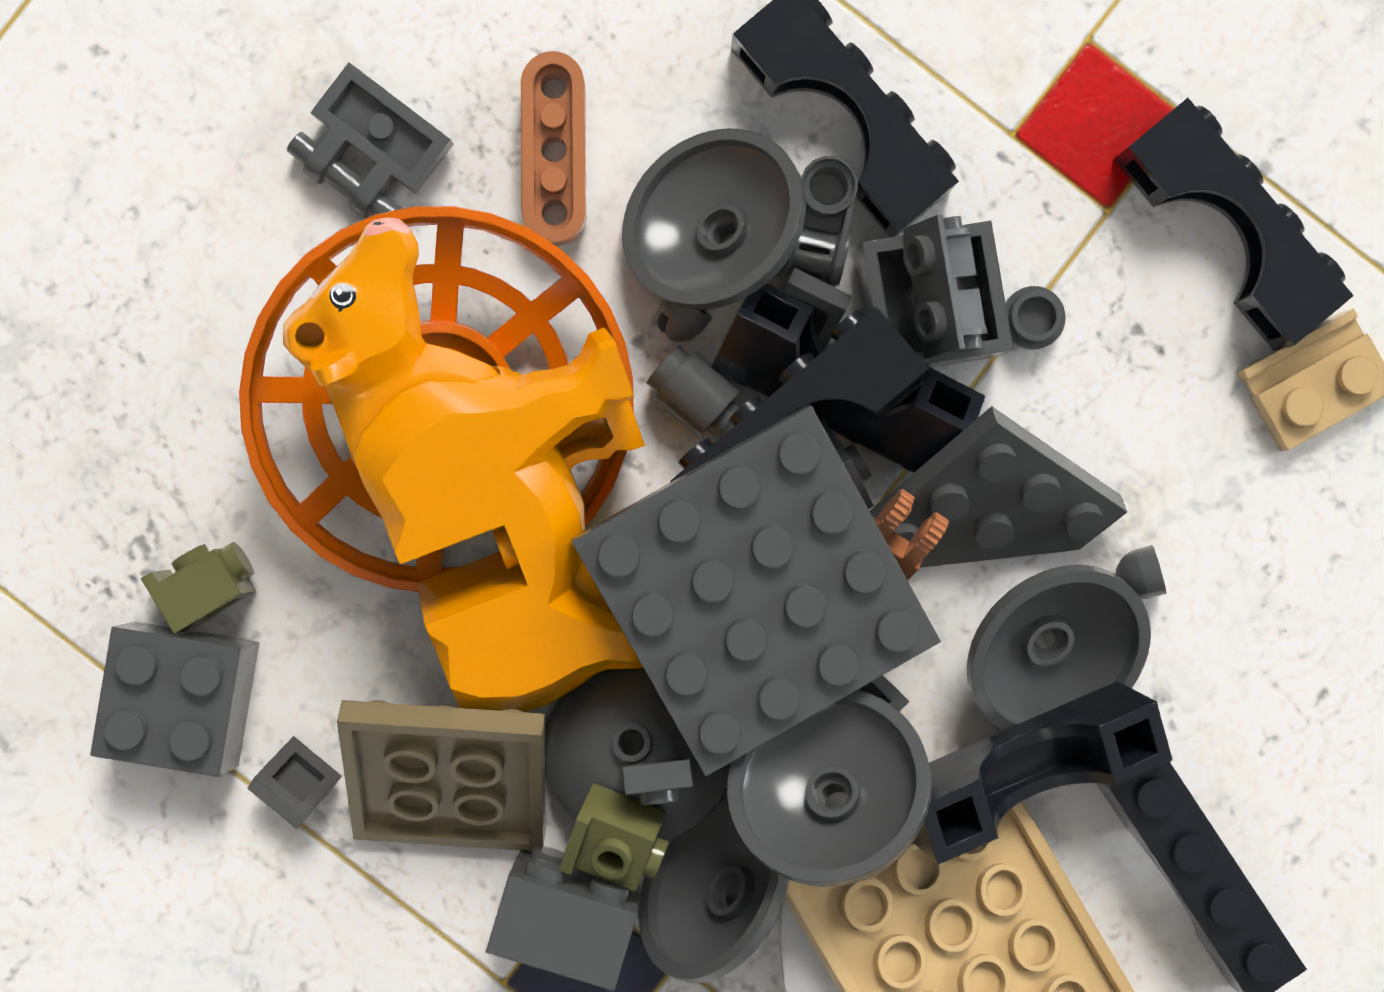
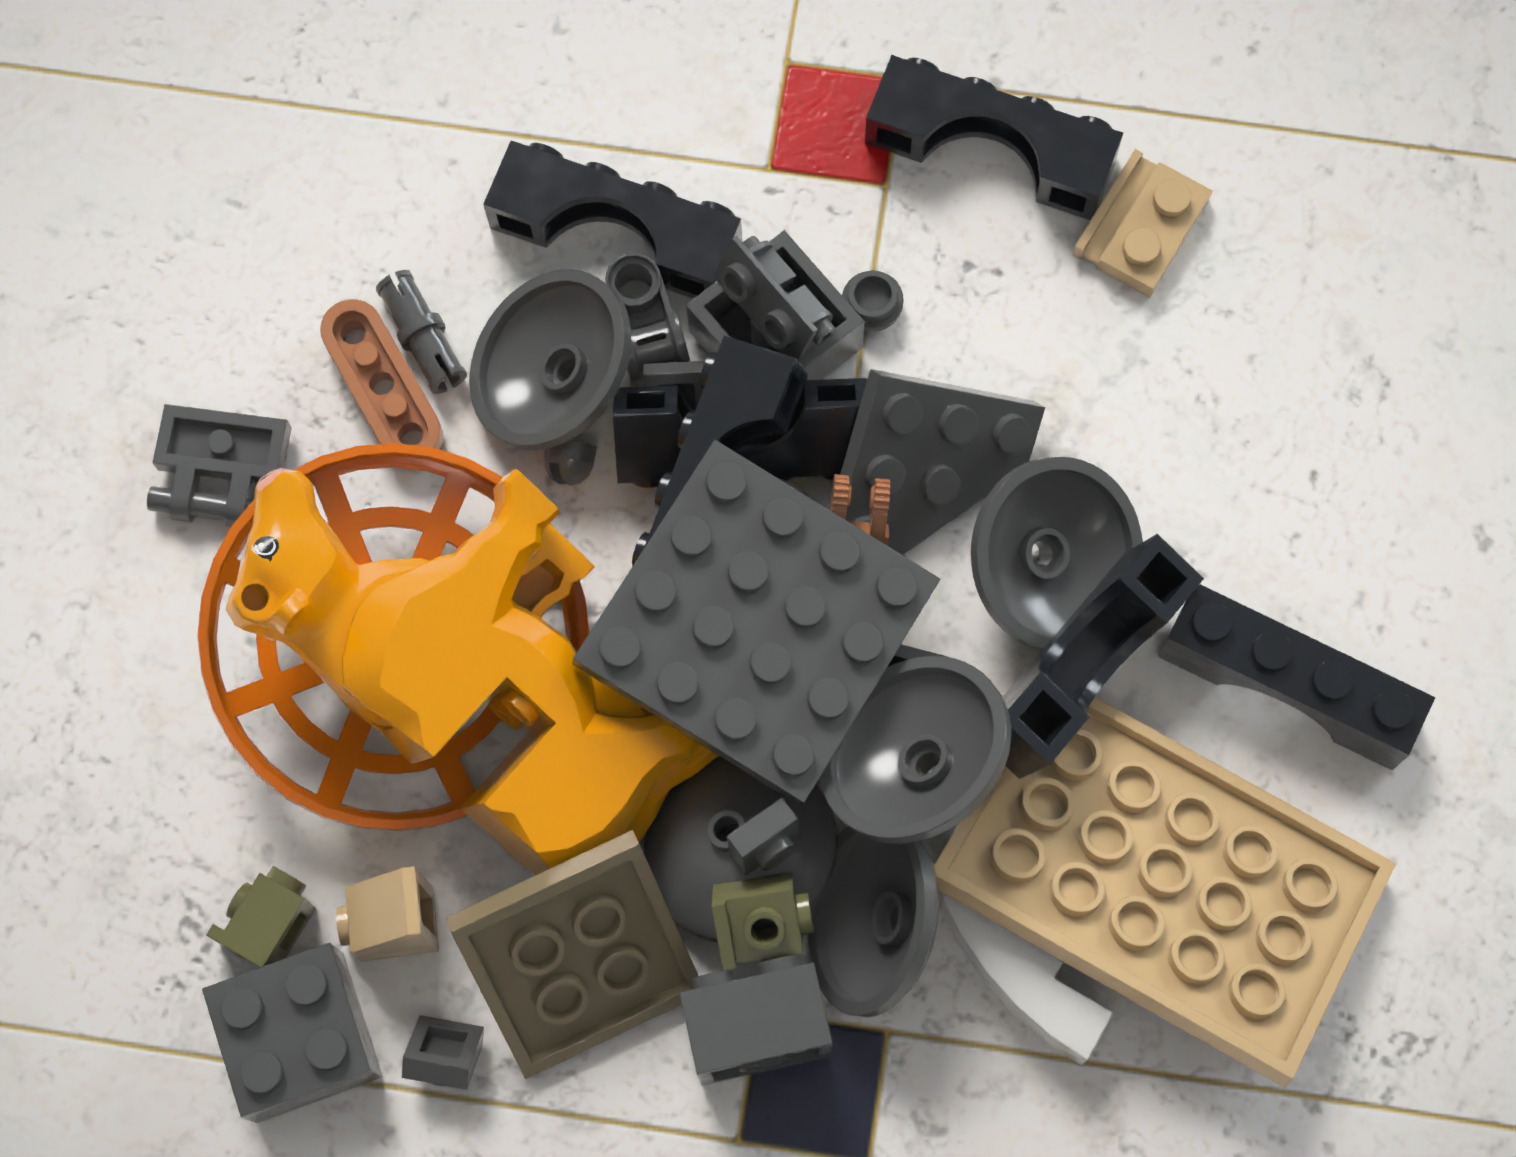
camera: 20 degrees left, 15 degrees down
dark grey brick [646,345,741,439] -> none
dark grey hinge [1116,545,1167,599] -> none
none -> tan slope [336,866,439,962]
none -> dark grey pin [376,270,467,394]

